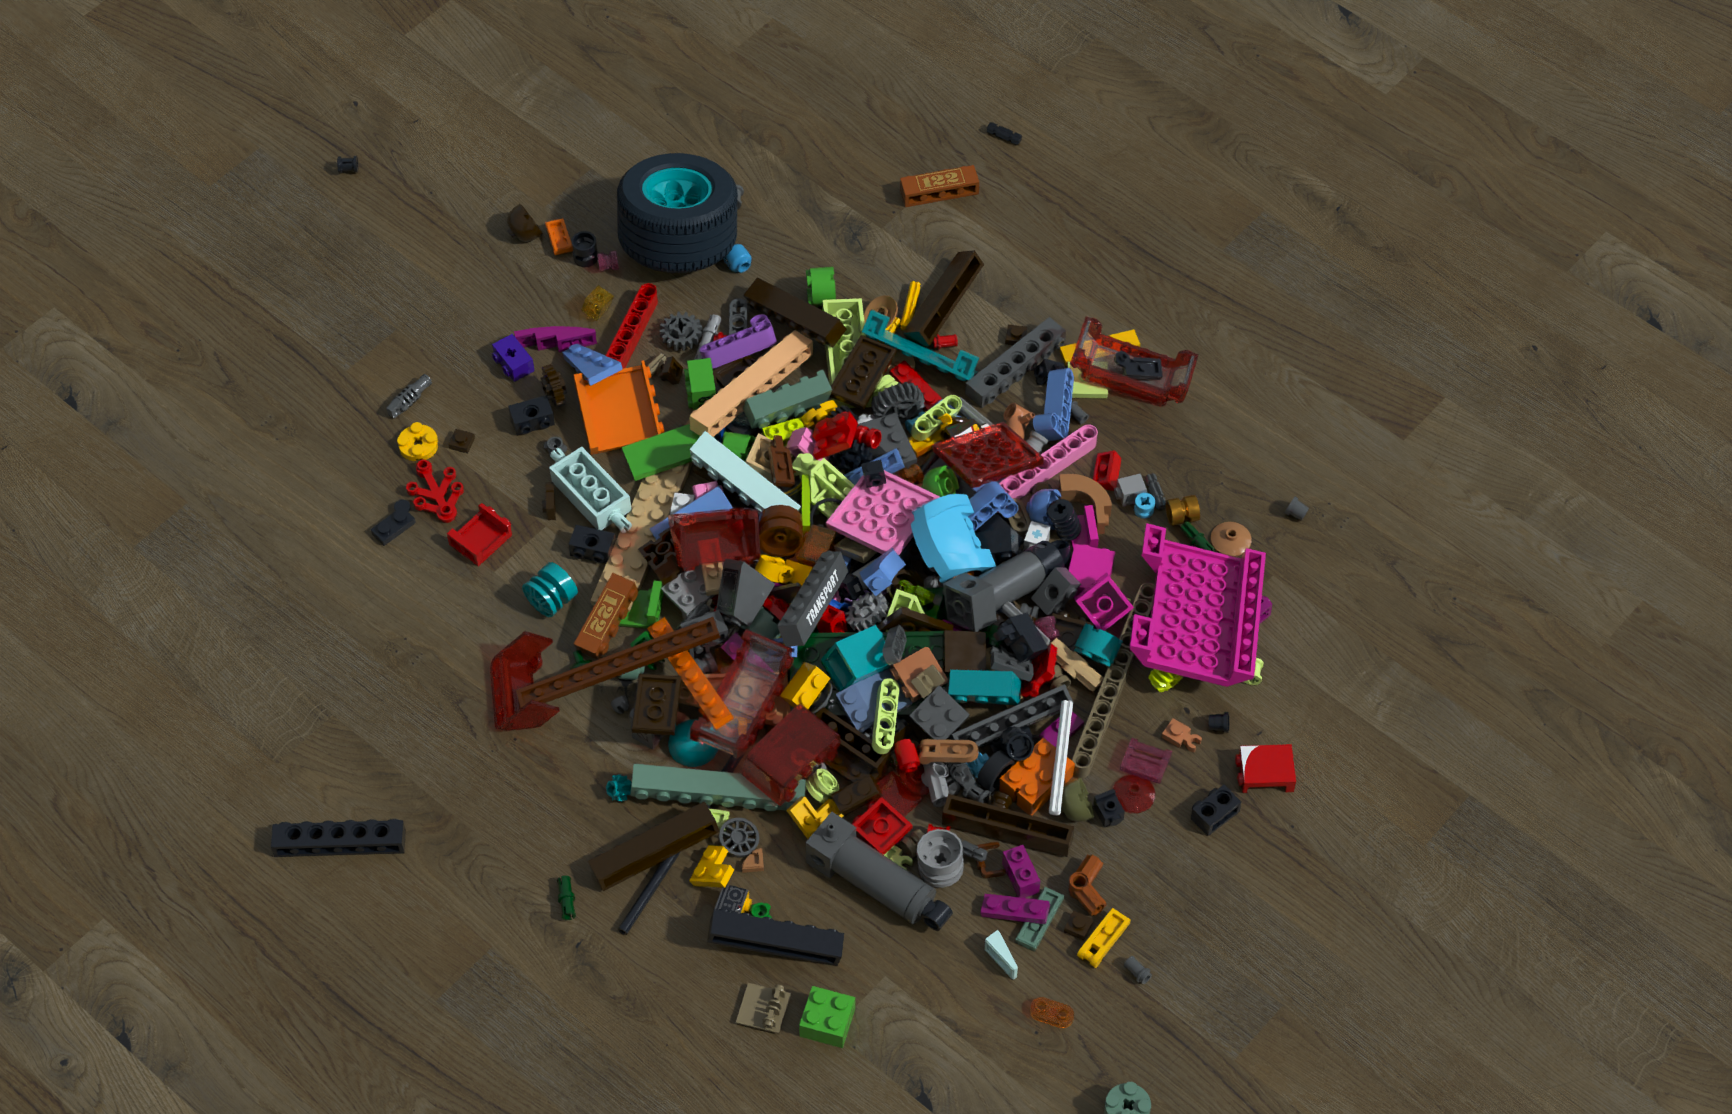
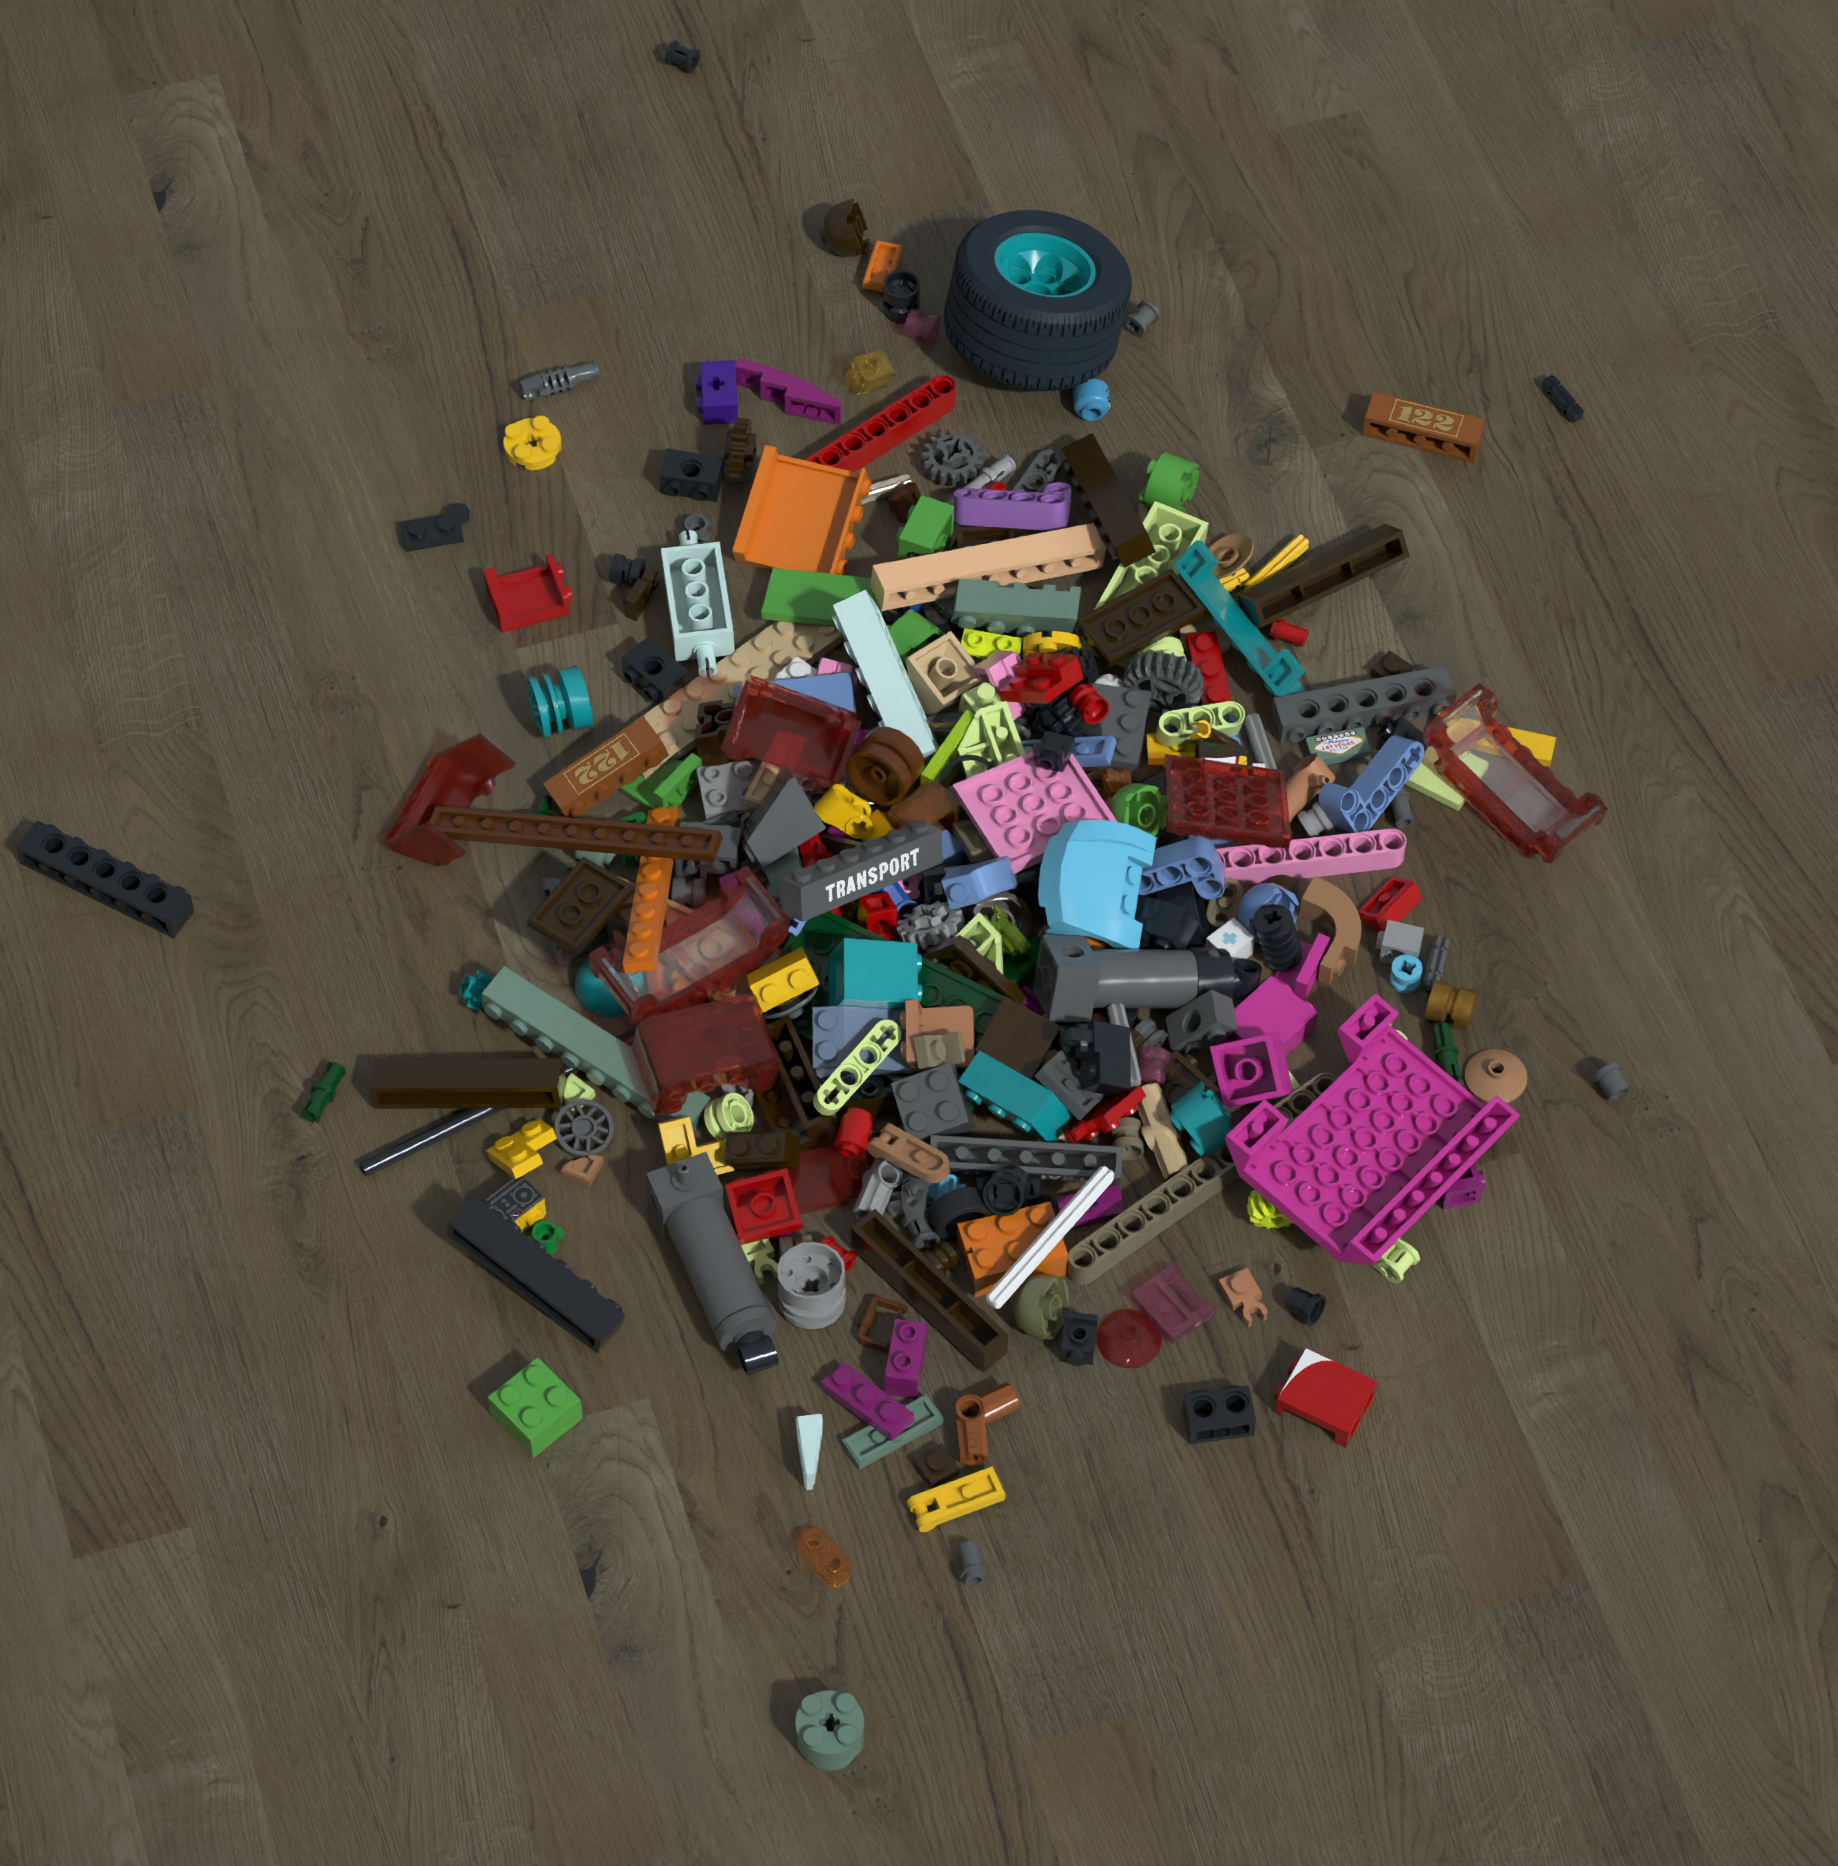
camera: 30 degrees right, 0 degrees up
red plant [406,459,464,523] -> none
dark brown plate [448,429,475,454] -> none
medium blue wing [562,344,623,386] -> none
dark tan hinge [736,983,791,1034] -> none
reddish brown hinge [768,435,795,487] -> none
dark grey beam [882,625,907,666] -> none
dark grey axle [958,837,987,862] -> none
black hinge [1114,351,1163,380] -> none
none -> black wheel [609,553,646,587]
none -> tile [1305,727,1371,765]

